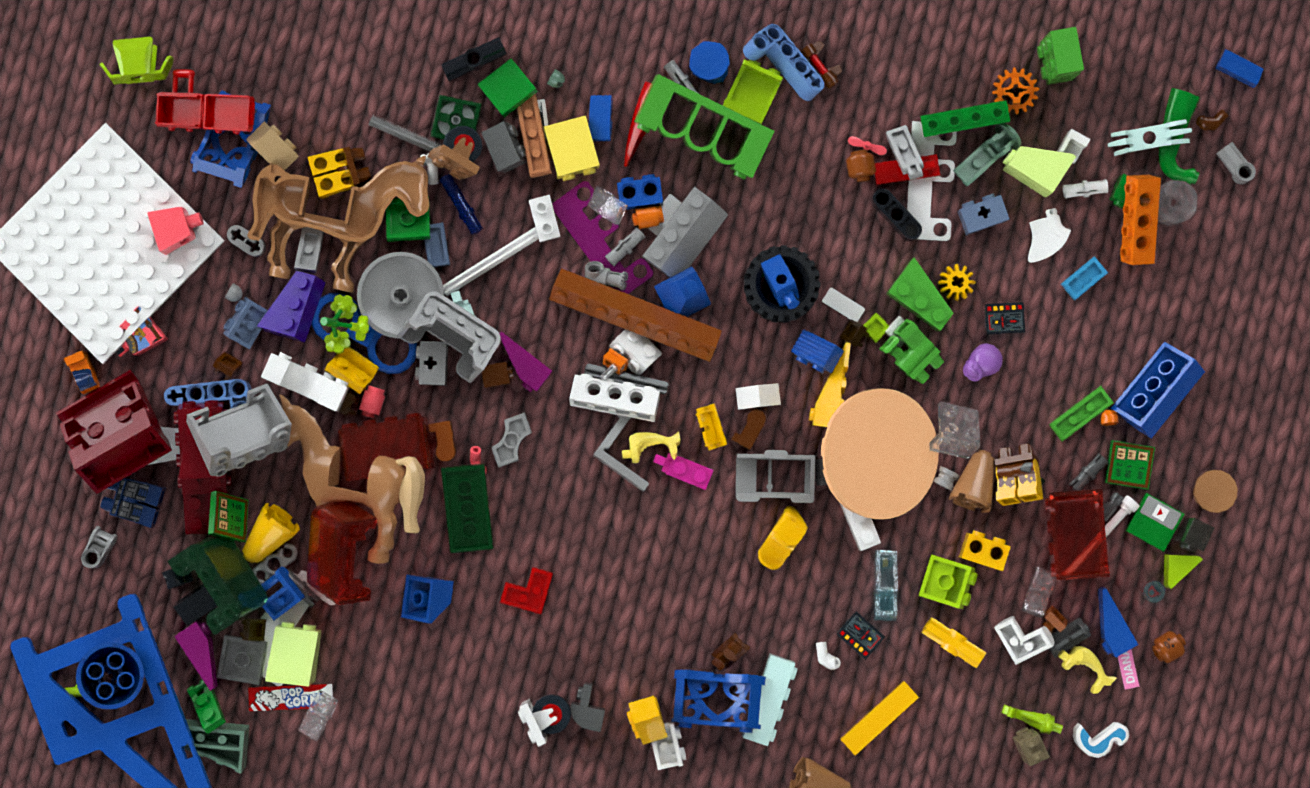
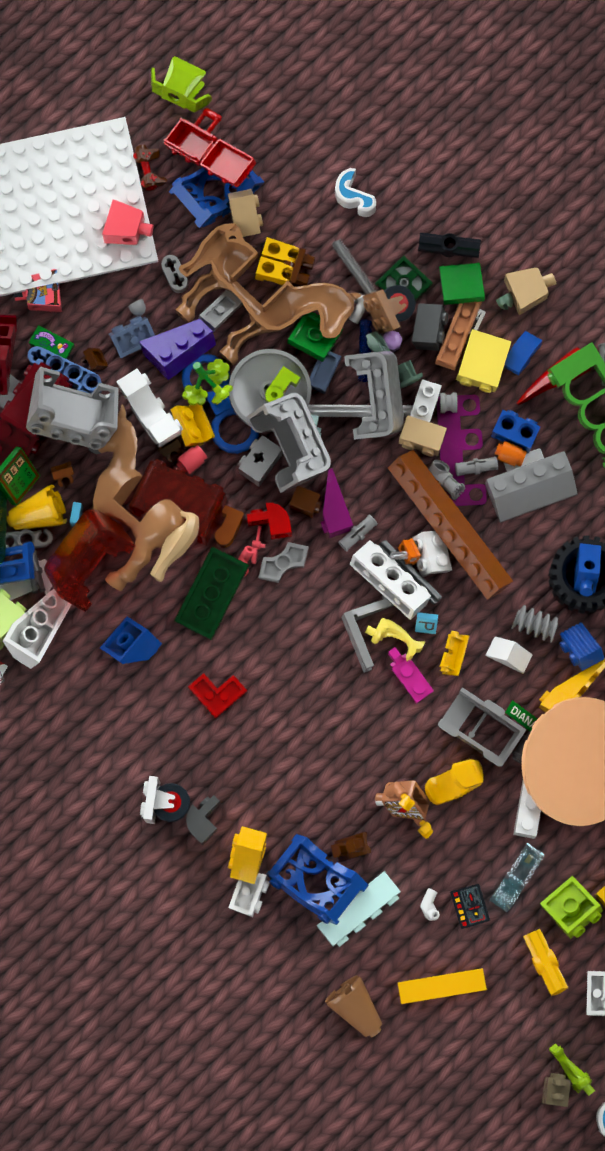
camera: 35 degrees right, 10 degrees down
clear slope [588,186,628,225] -> none
blue slope [654,266,711,317] -> none
reddish brown leg [731,409,766,450] -> none
none -> white wedge [3,584,77,669]
none -> green tile [28,325,75,359]
none -> dark orange tile [51,461,74,487]
none -> medium azure tile [70,502,83,528]
none -> reddish brown piece [133,145,168,191]
none -> red brick [247,503,292,540]
none -> coral piece [251,526,266,564]
none -> lime leg [265,366,301,403]
none -> white animal [335,168,376,217]
none -> light grey pin [338,514,378,552]
none -> light grey windscreen [344,351,404,440]
none -> sand green piece [366,331,423,389]
none -> torso [375,781,433,839]
none -> lavender tile [383,331,402,352]
none -> tan brick [399,415,447,457]
none -> medium azure tile [415,612,438,634]
none -> light grey wheel [440,392,457,413]
none -> tan torso [504,268,556,315]
none -> green sticker [505,700,537,732]
none -> light grey piece [511,605,558,643]

